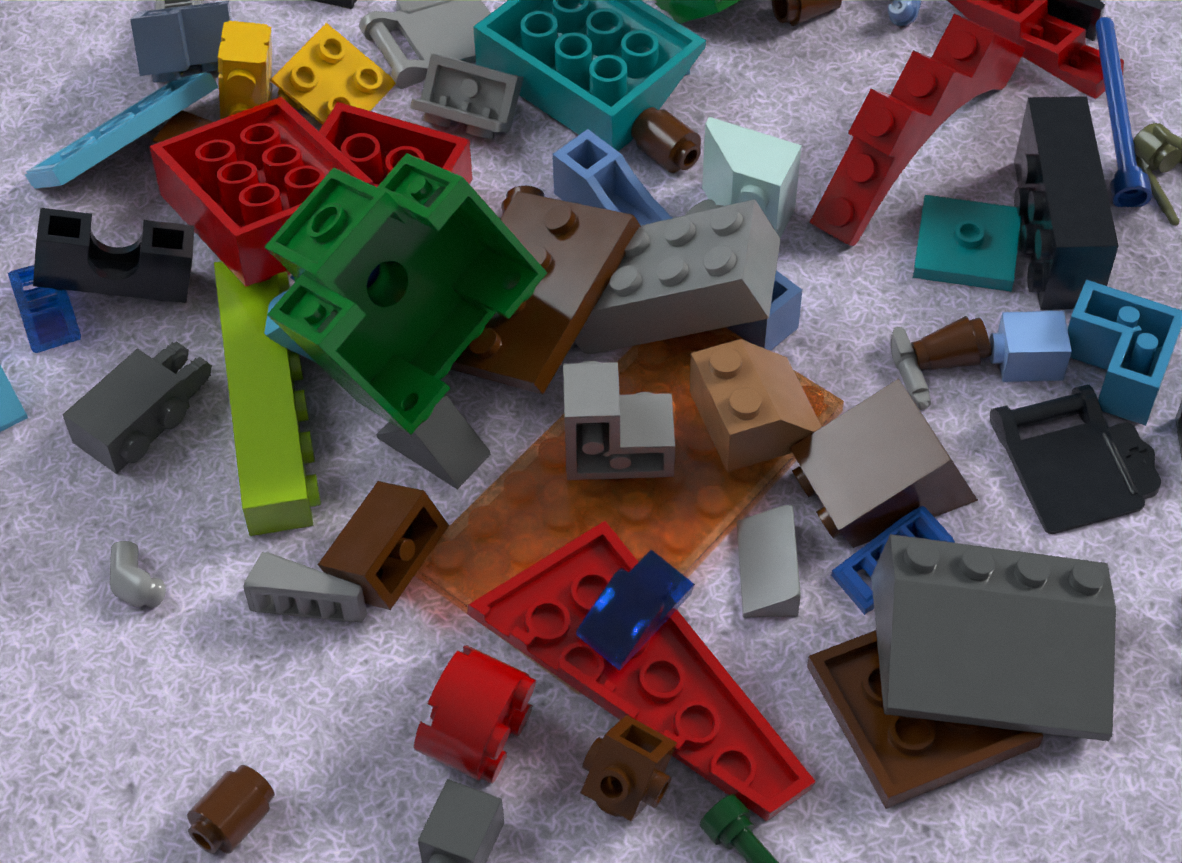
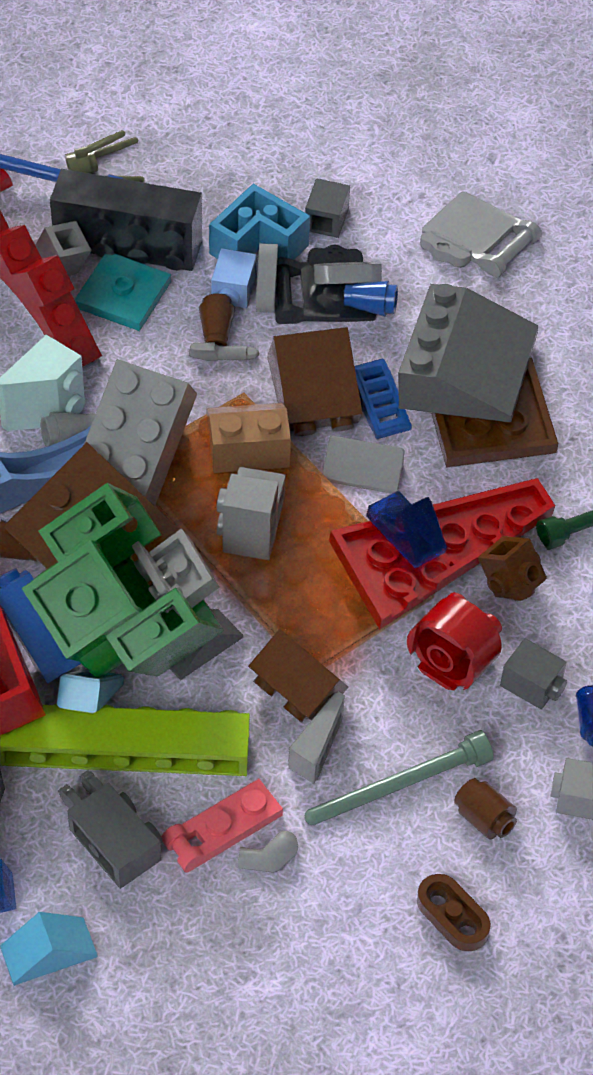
camera: 80 degrees left, 0 degrees up
none -> light grey brick [35,221,91,276]
none -> light grey bracket [132,528,220,616]
none -> coral plate [161,778,283,873]
none -> light grey beam [256,243,278,313]
none -> sand green piece [304,730,494,825]
none -> light grey beam [314,262,382,284]
none -> blue cone [344,281,398,317]
none -> reddish brown plate [417,874,491,951]

